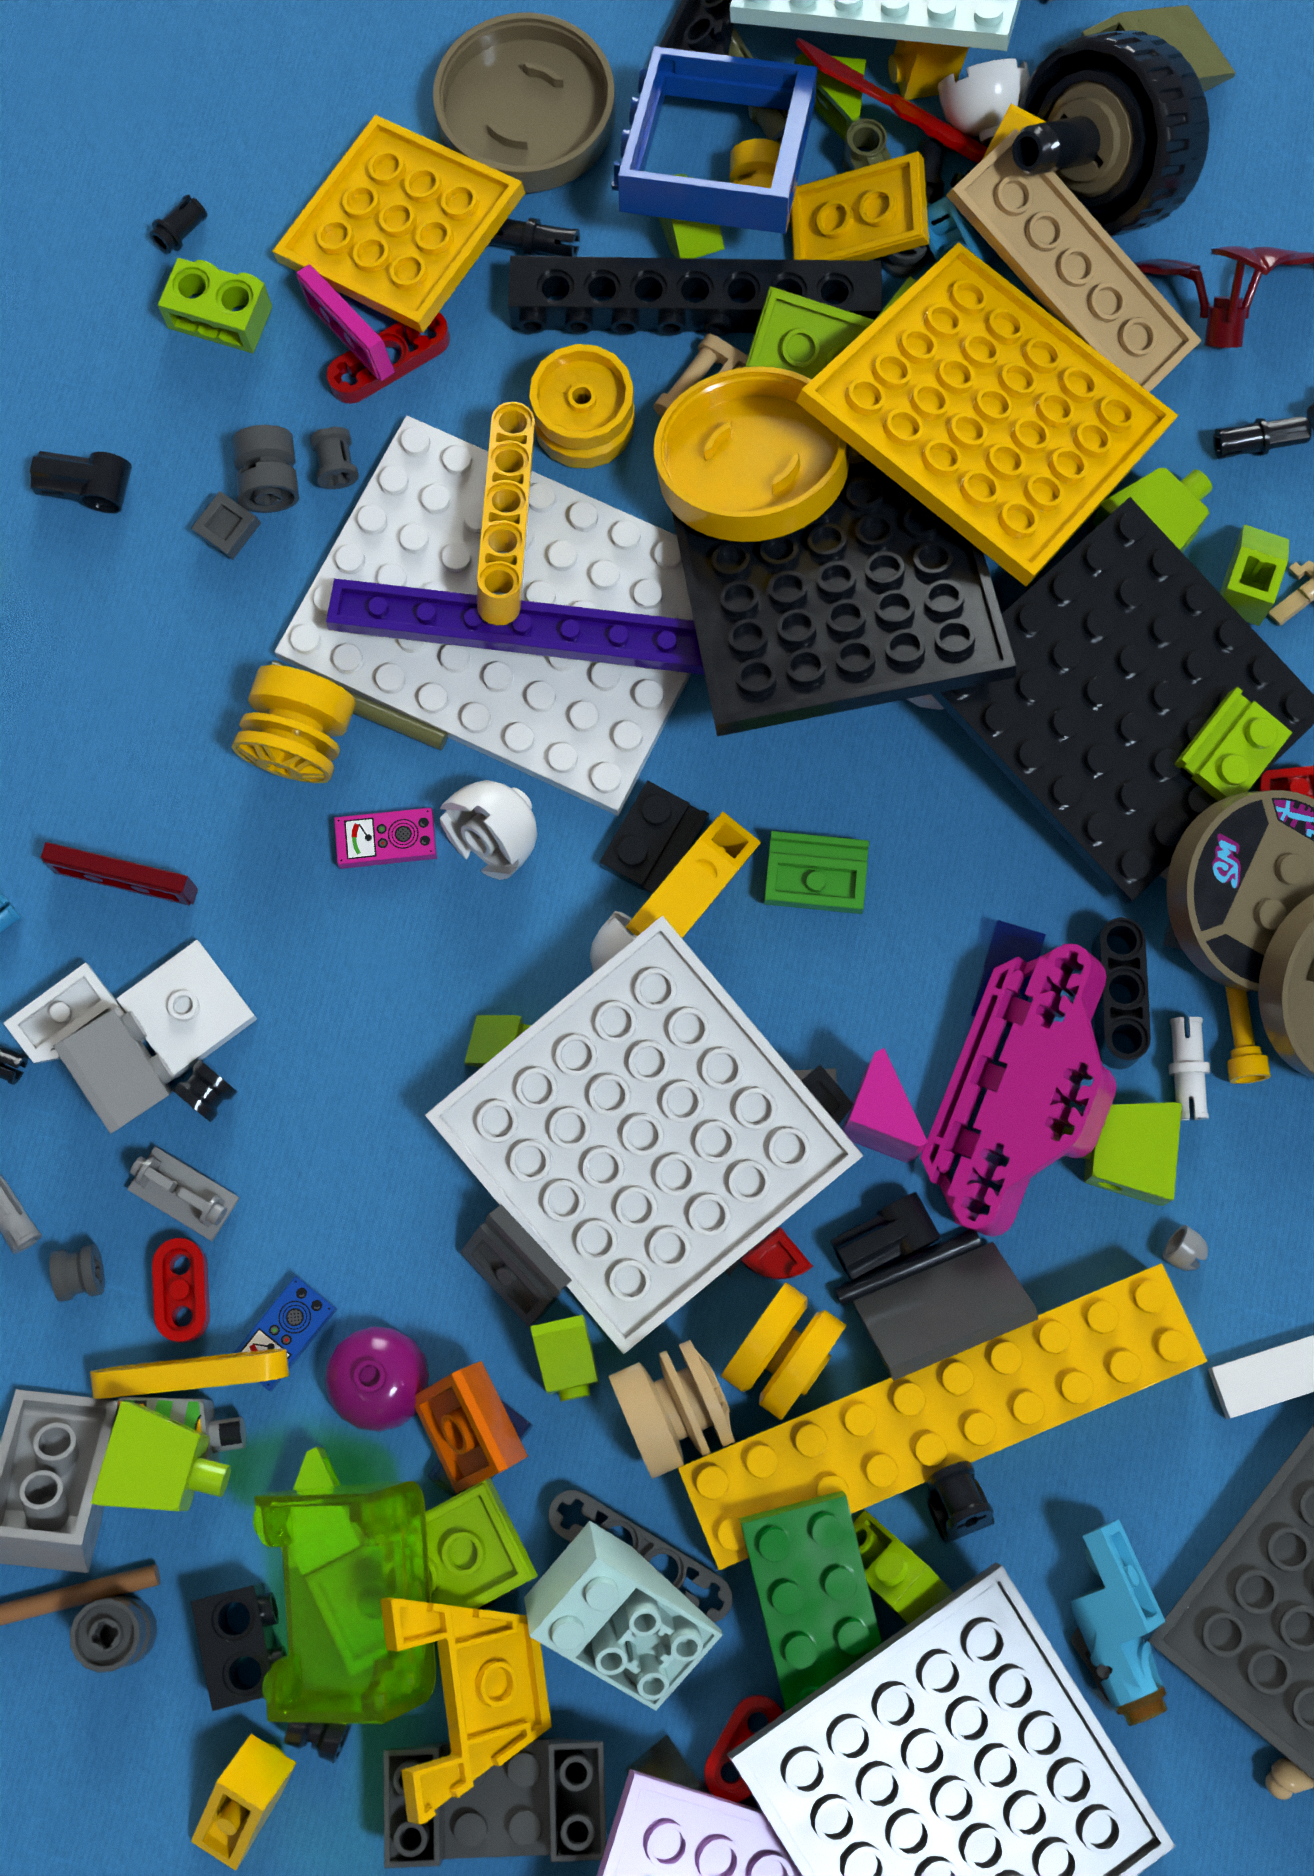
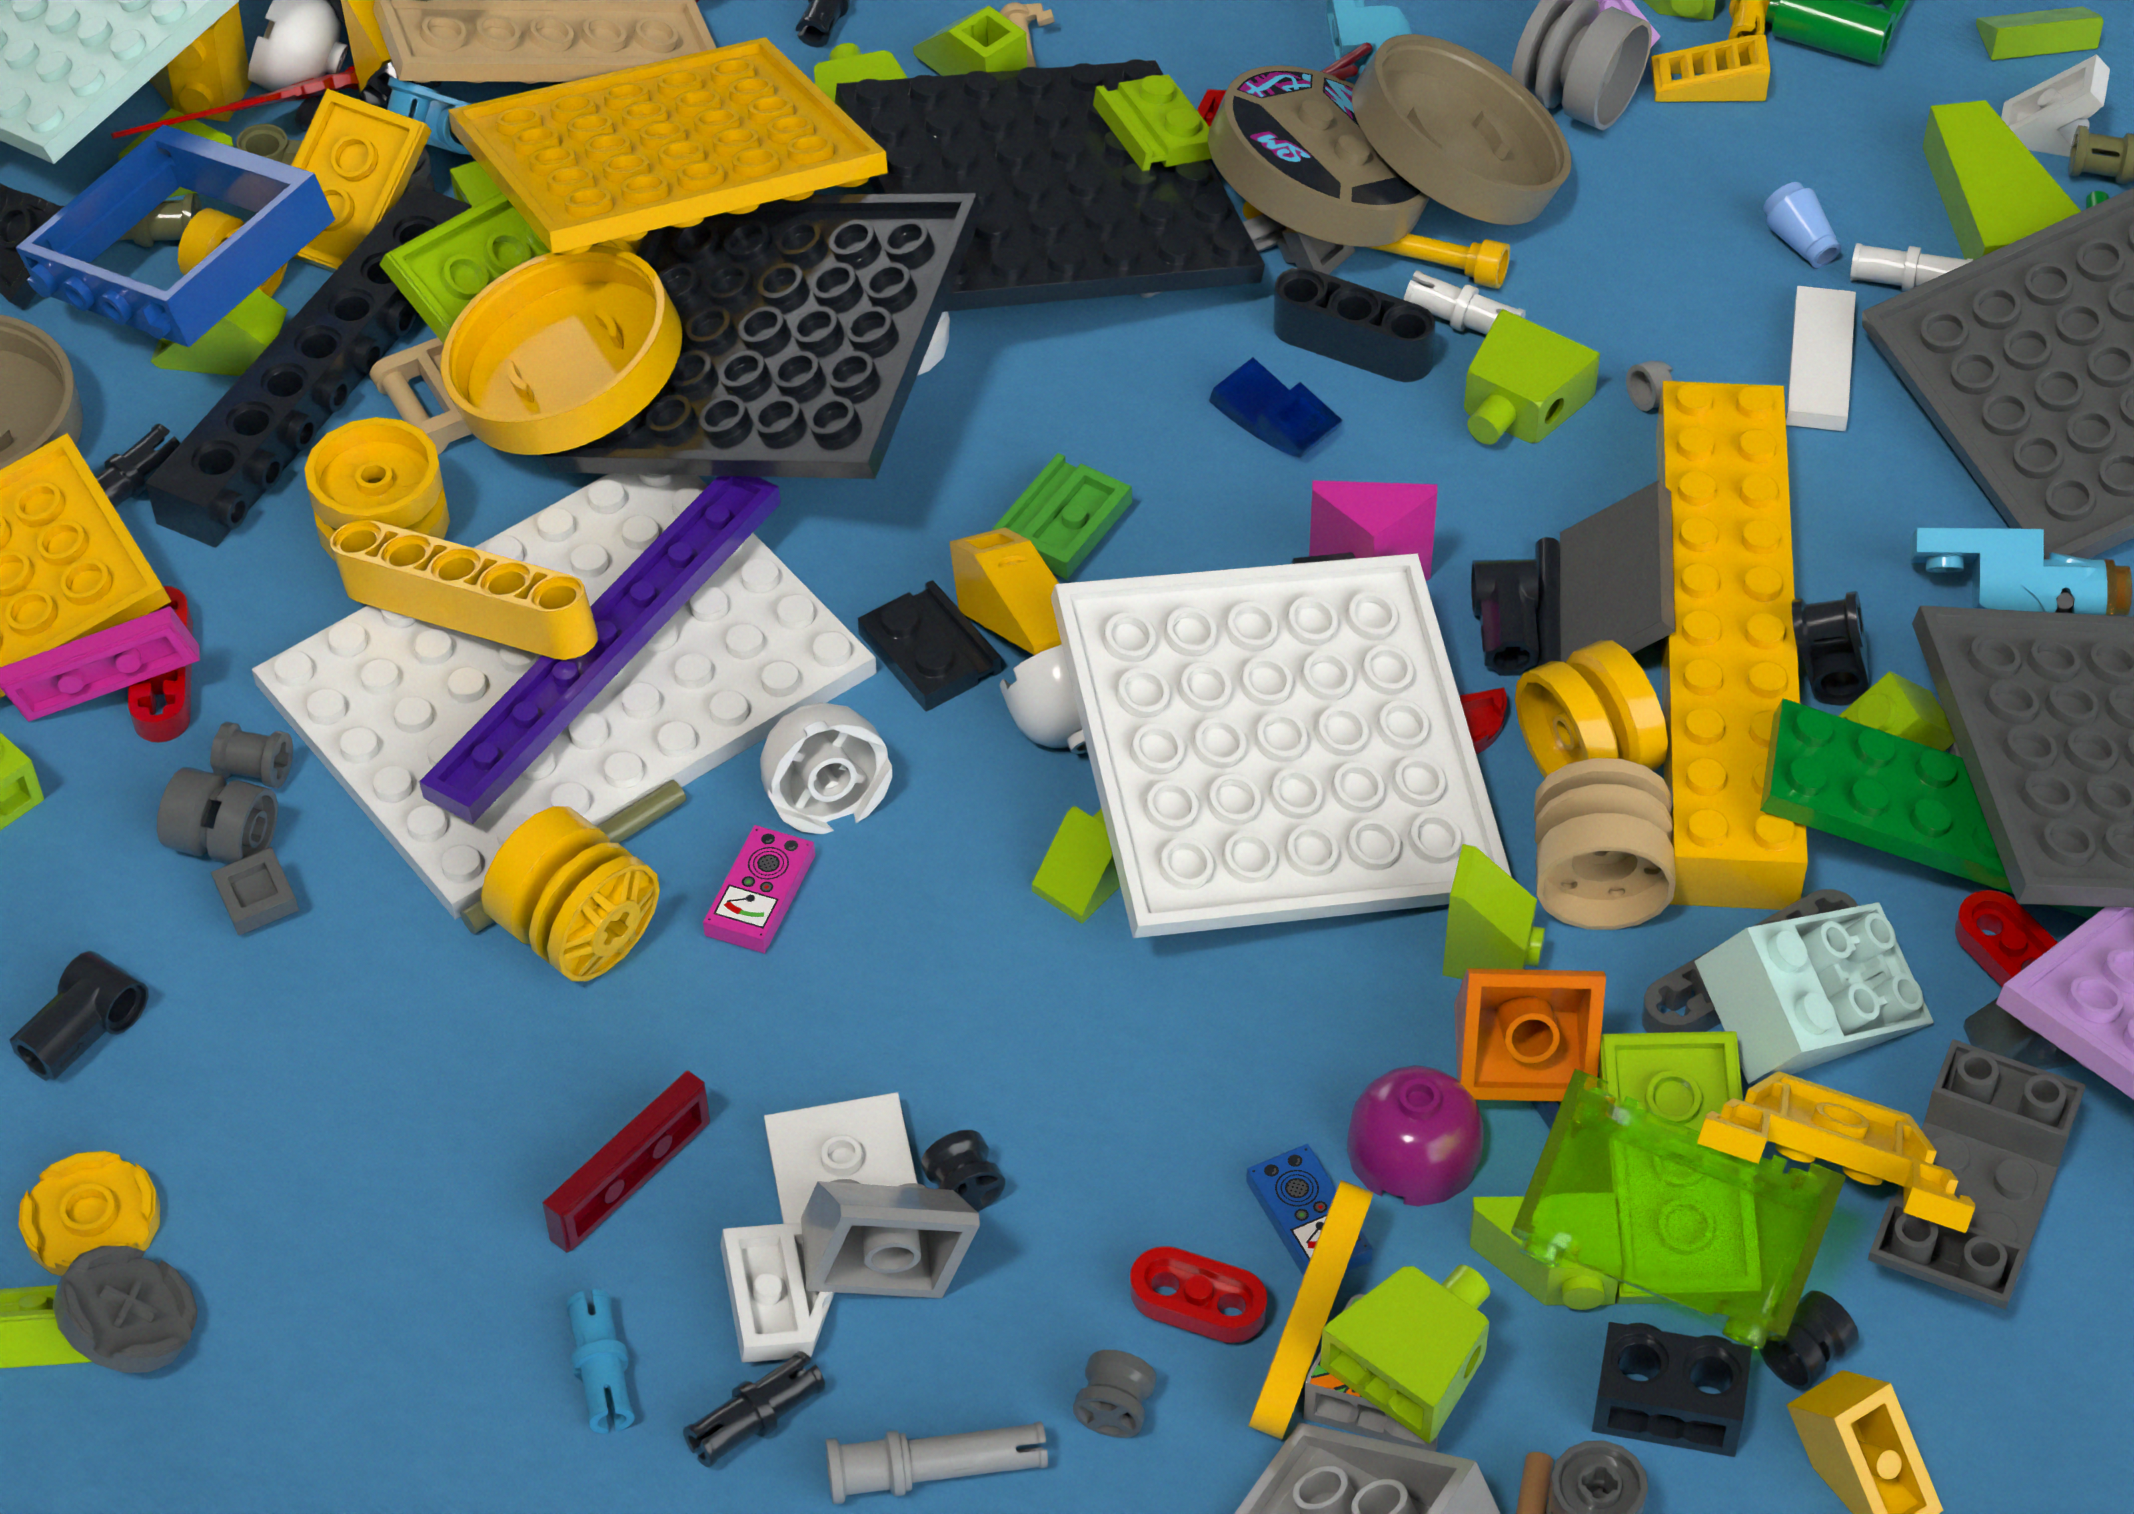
camera: 65 degrees left, 25 degrees down
light grey hinge [127,1146,240,1242] -> none
dark grey plate [460,1204,572,1327] -> none
dark pink connector [920,943,1117,1237] -> none

